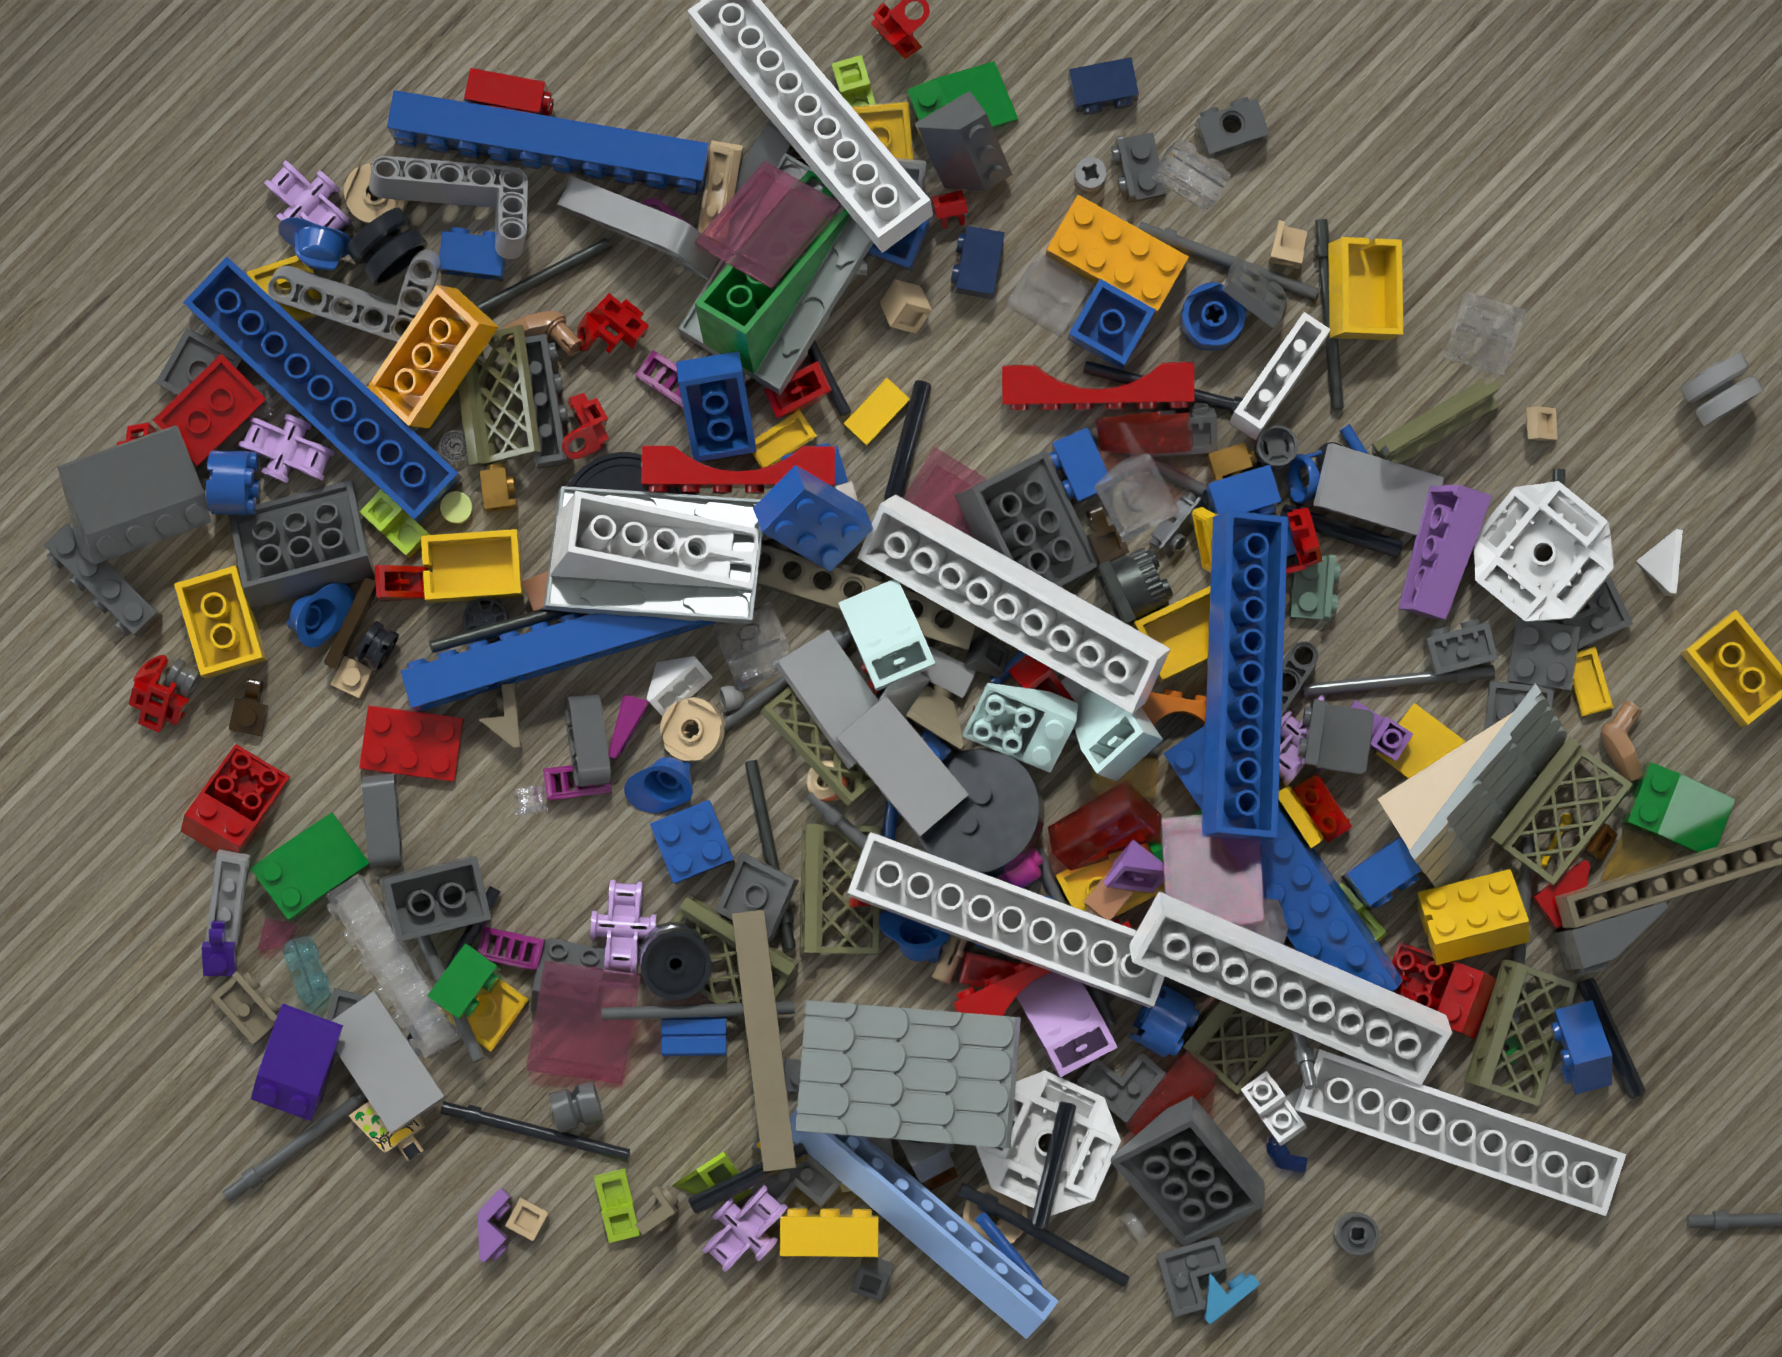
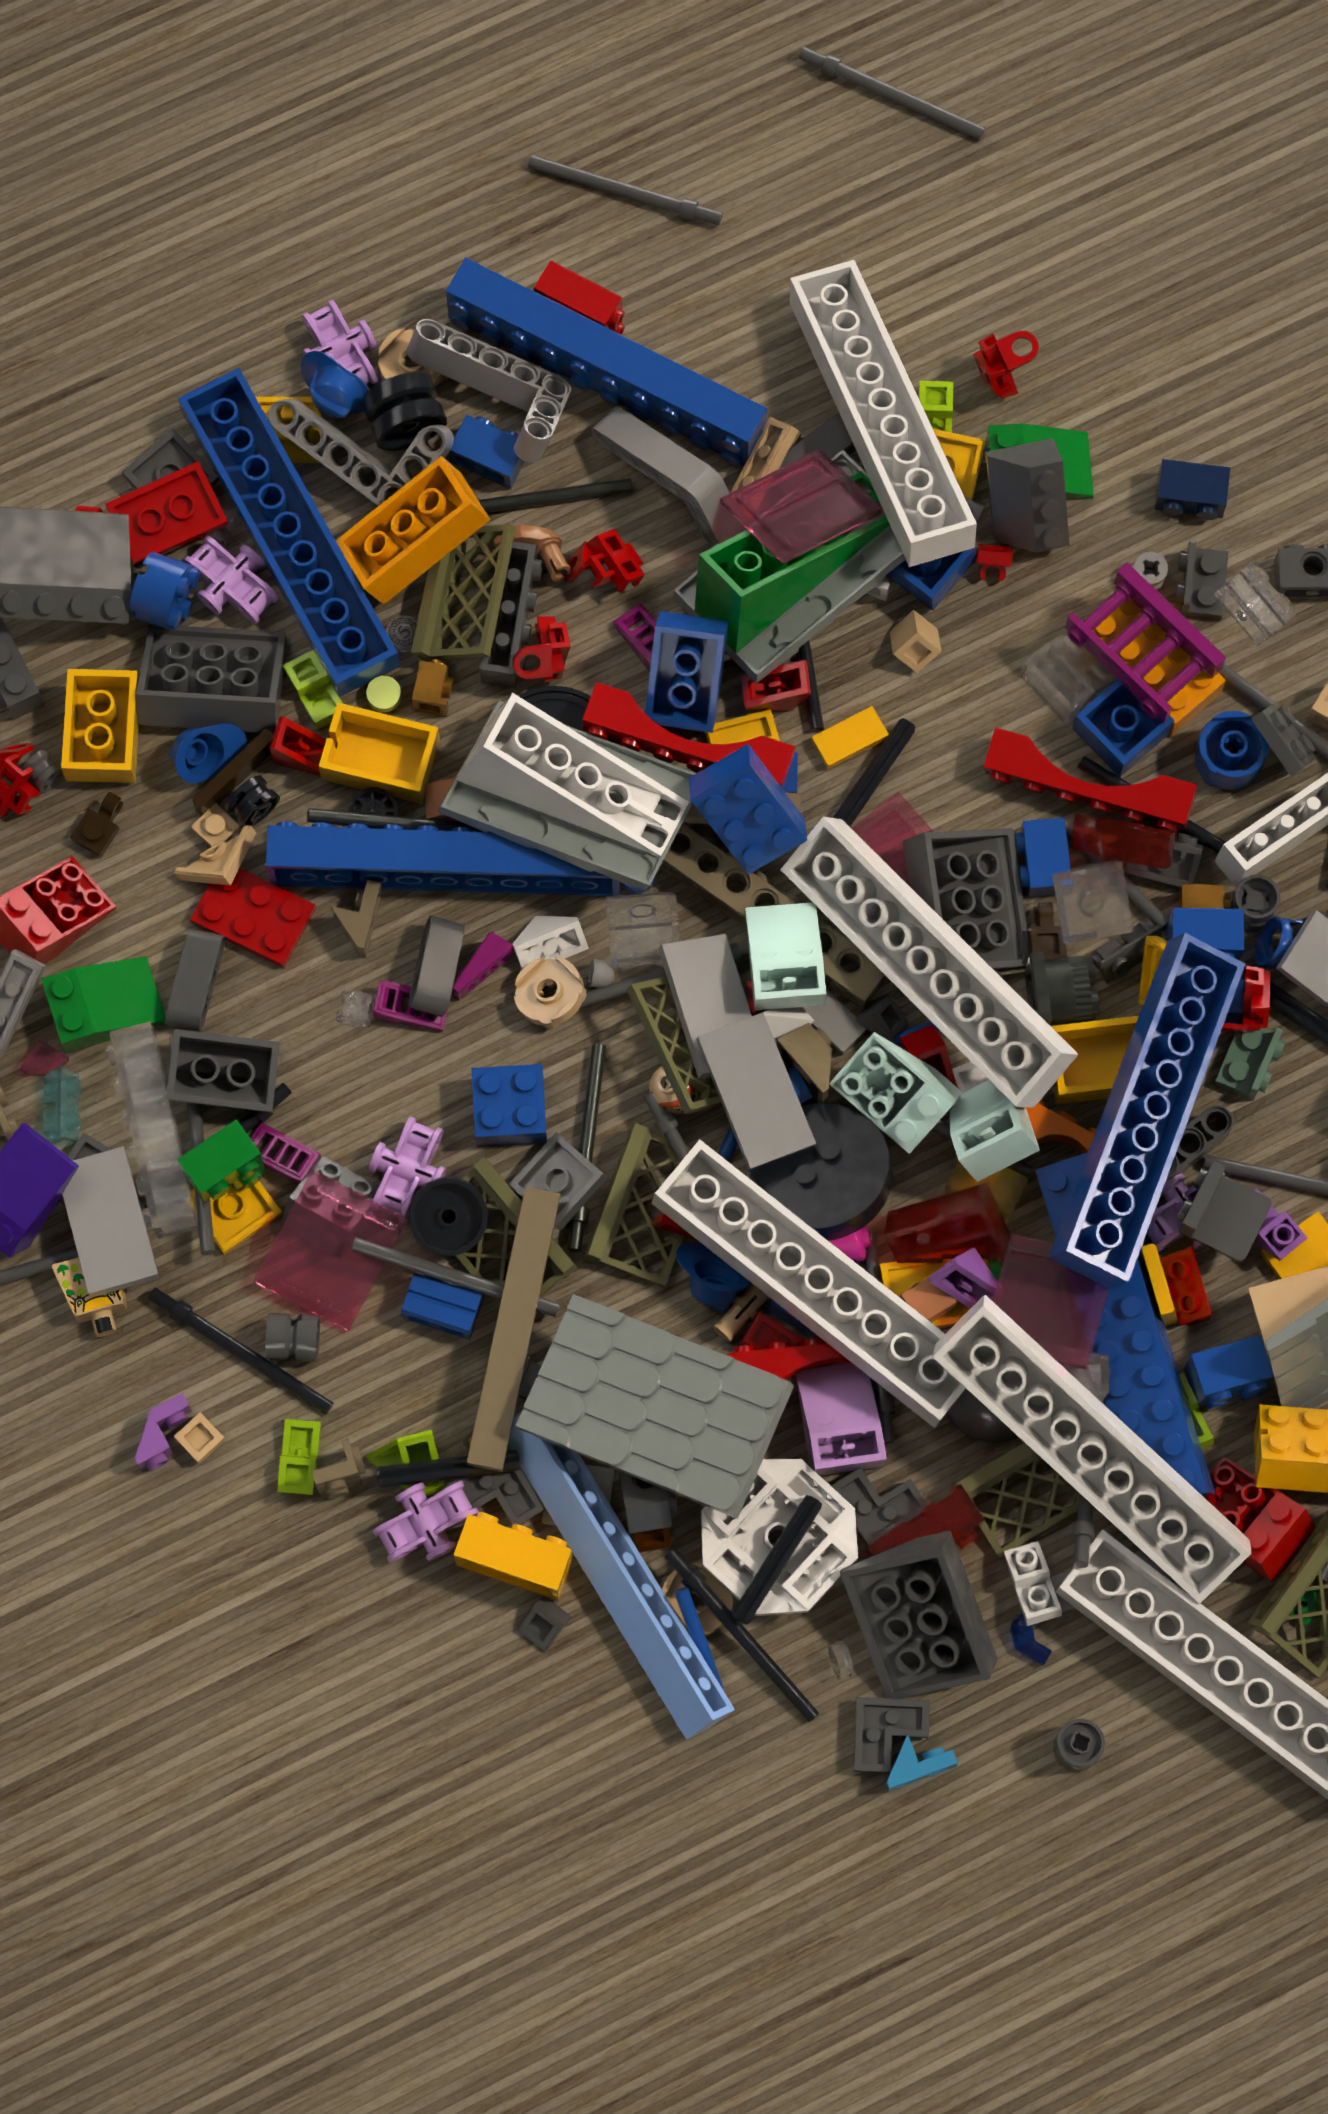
camera: 15 degrees right, 10 degrees down
blue piece [624,757,693,813] -> none
dark blue brick [951,226,1005,299] -> none
blue brick [1129,983,1200,1058] -> none
none -> tan tile [174,825,256,885]
none -> magenta fence [1065,562,1226,724]

